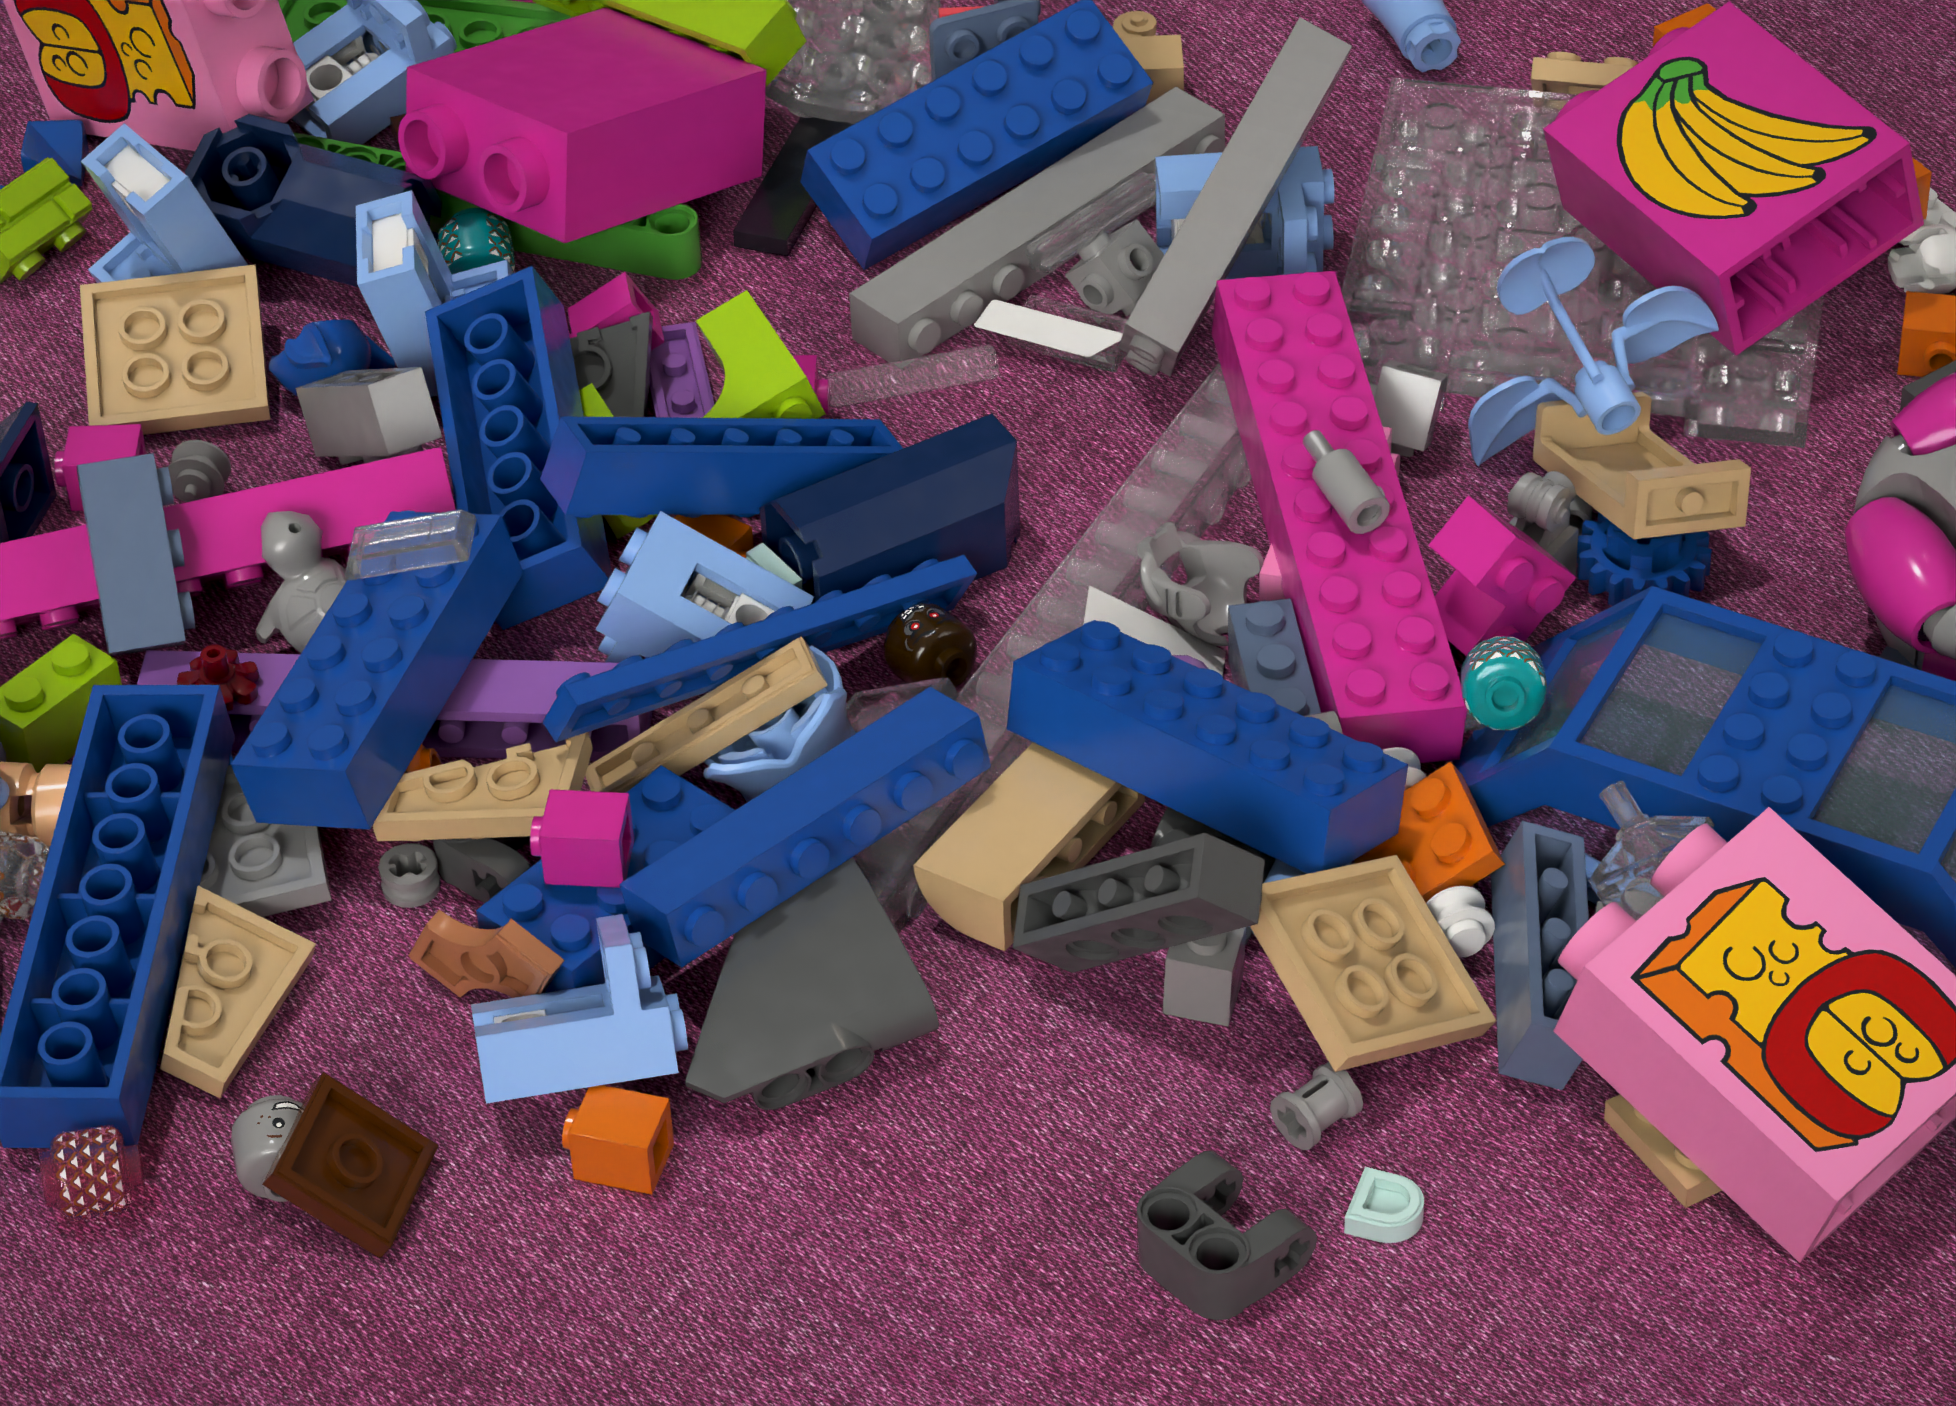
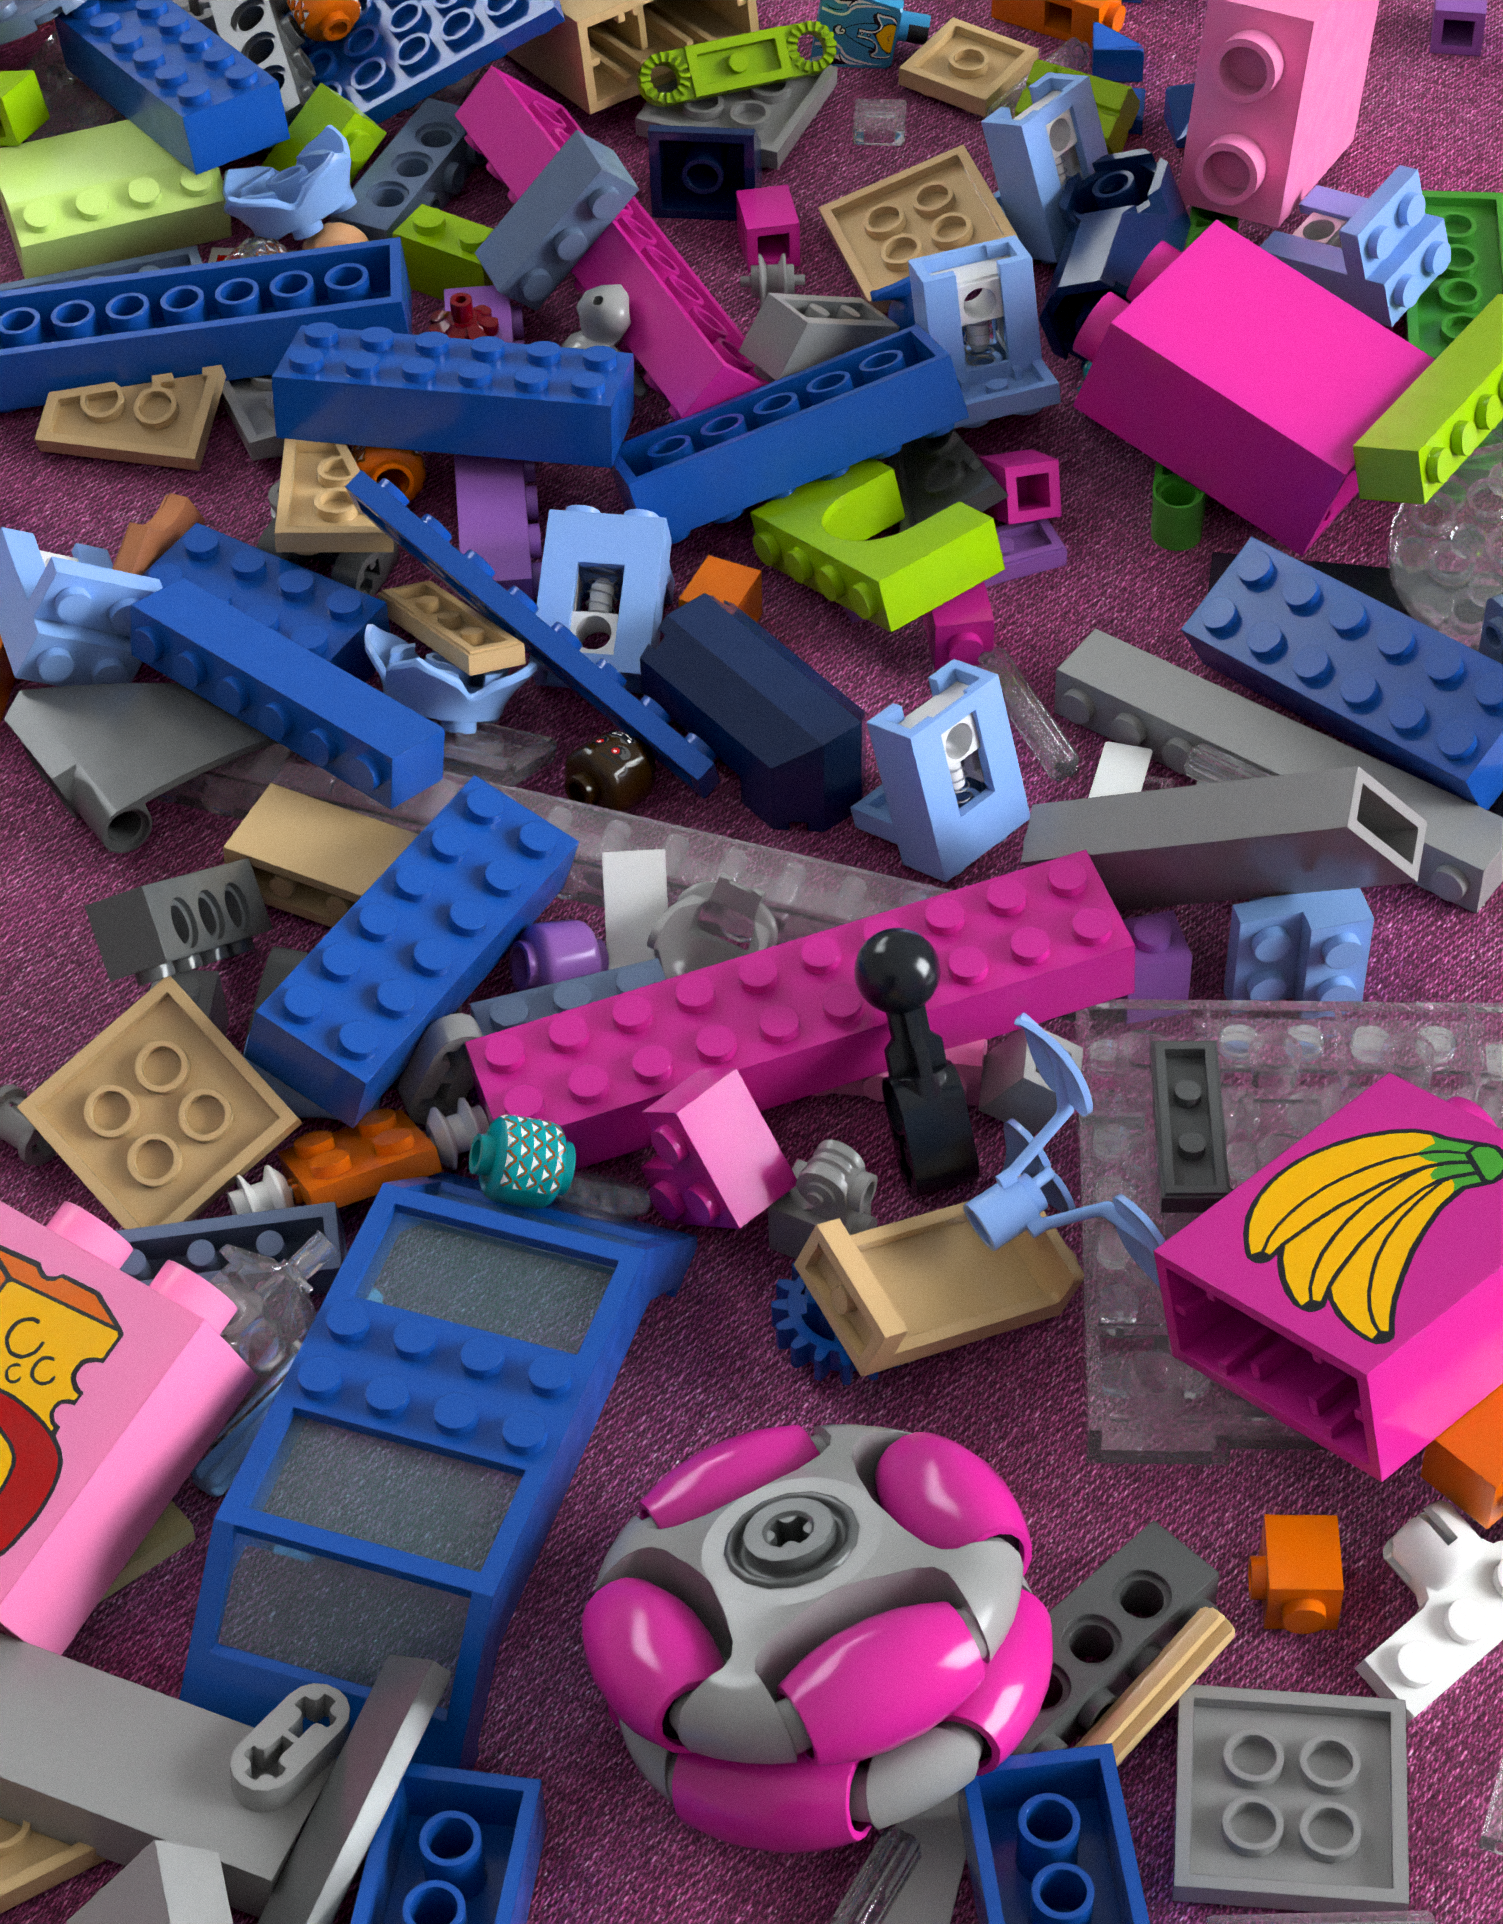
camera: 80 degrees right, 5 degrees up
clear tile [345,509,477,580] -> none
dark pink brick [530,789,634,888] -> none
blue brick [540,416,904,518] -> none
light grey piece [1302,430,1390,534] -> none
none -> light blue brick [850,659,1030,882]
none -> black beam [854,928,980,1198]
none -> dark grey tile [1149,1041,1230,1213]

